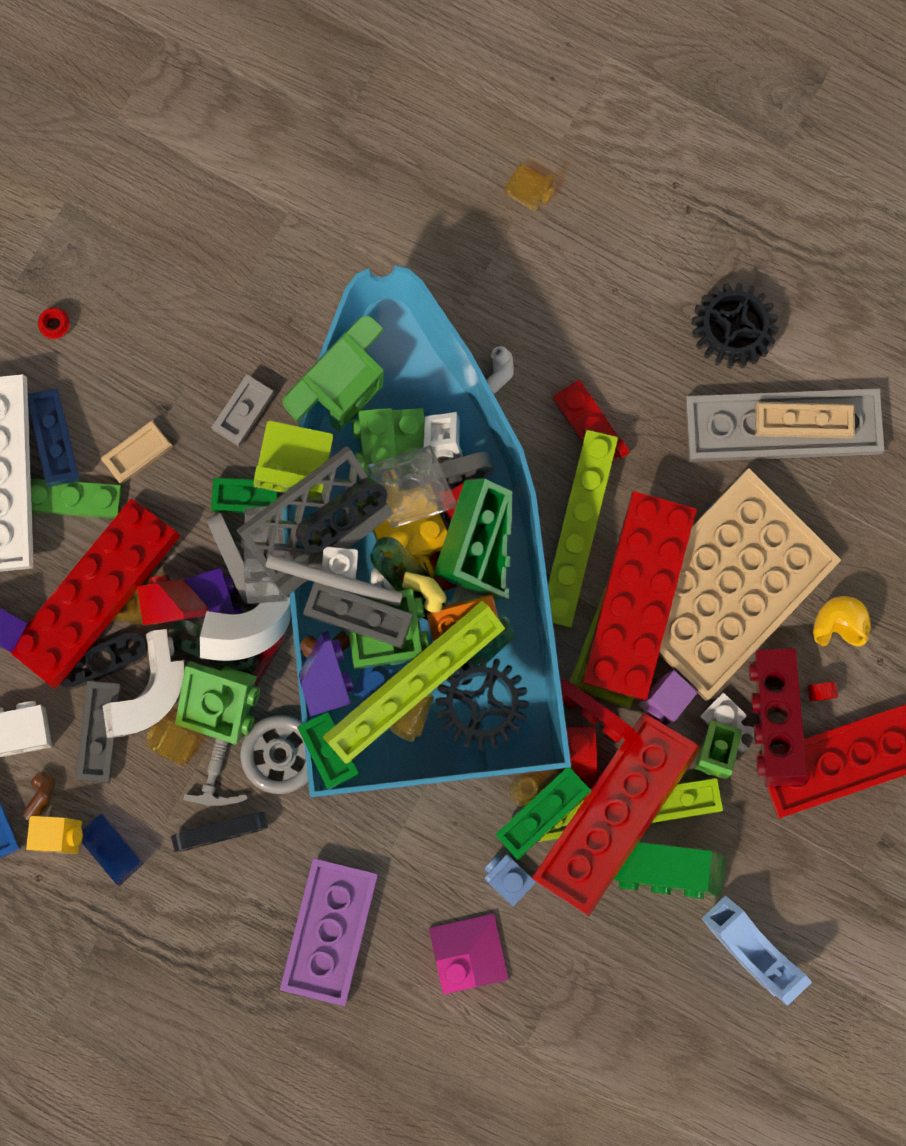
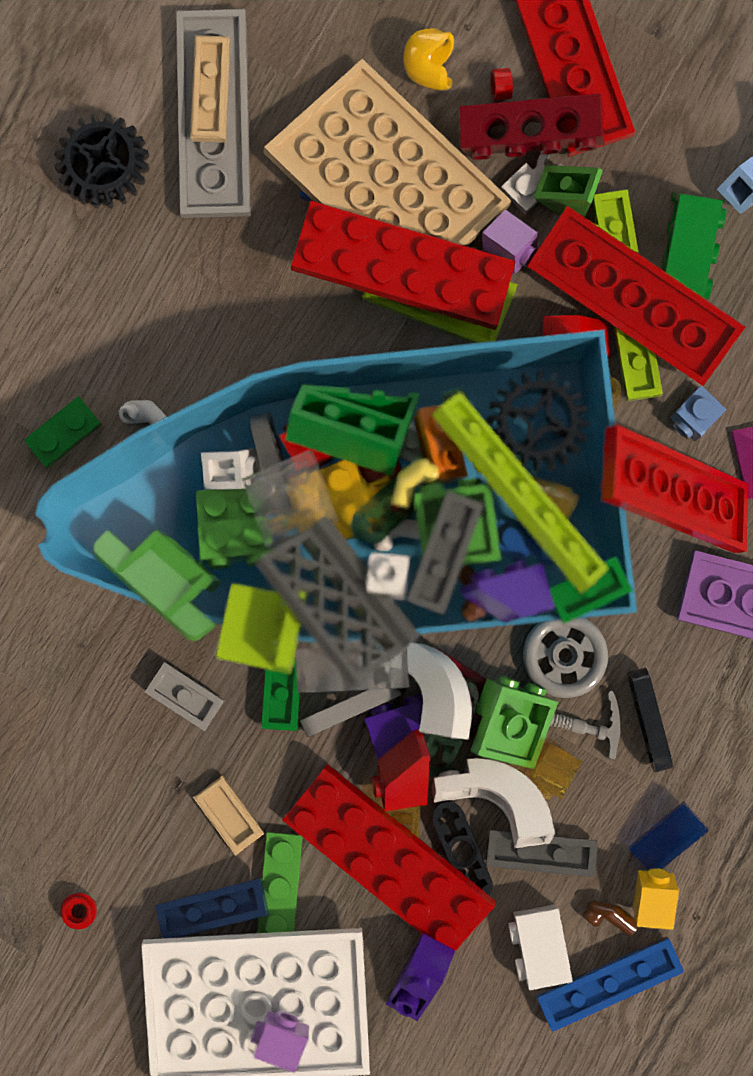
camera: 90 degrees left, 5 degrees up
light grey bar [265,554,403,607] -> none
black beam [296,478,387,553] -> none
green plate [495,767,592,860] -> none
lime plate [548,430,618,628] -> none
red plate [552,379,630,460] -> none
red plate [560,679,640,746] -> none
none -> green plate [24,396,102,468]
none -> red plate [601,425,749,553]

